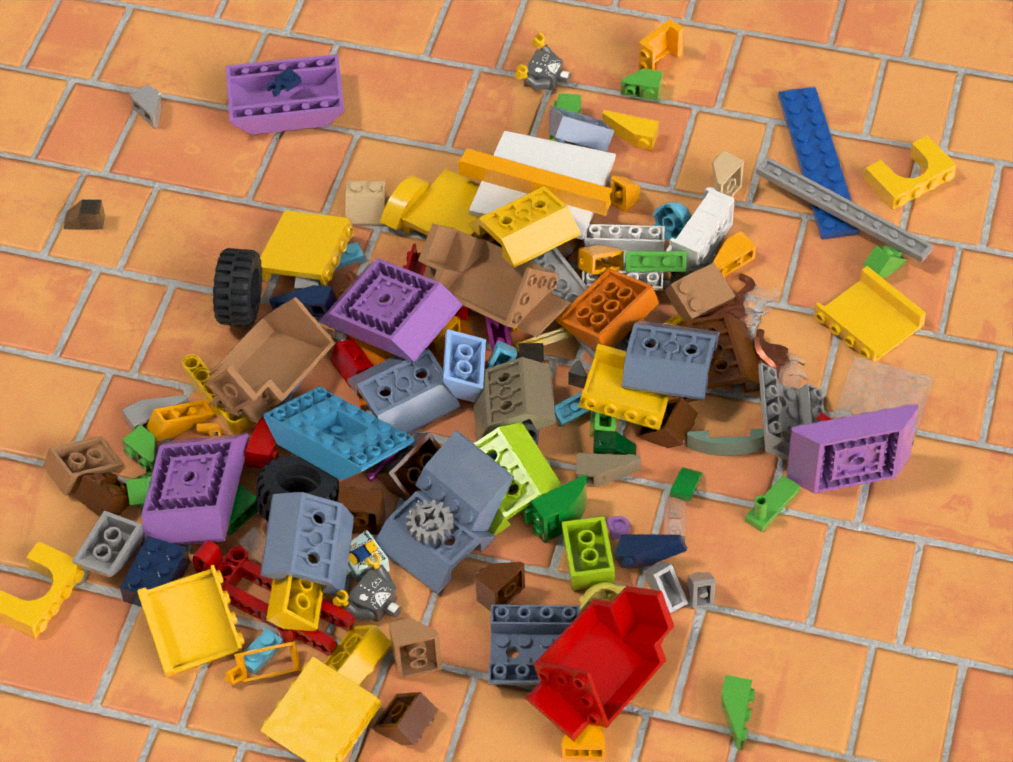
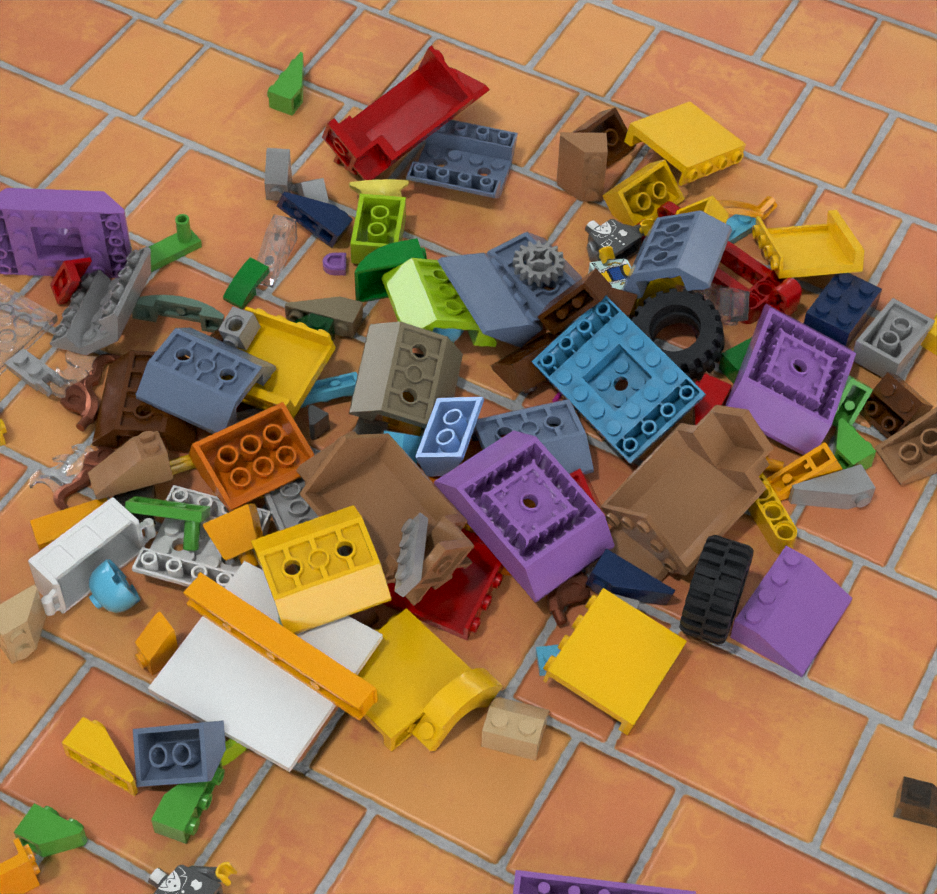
camera: 170 degrees left, 0 degrees up
reddish brown slope [475,562,525,611] -> none
none -> light grey hinge [5,348,64,397]
none -> light grey brick [218,307,261,350]
none -> light grey plate [395,513,428,597]
none -> reddish brown brick [537,268,612,335]
none -> medium lavender slope [730,546,852,677]

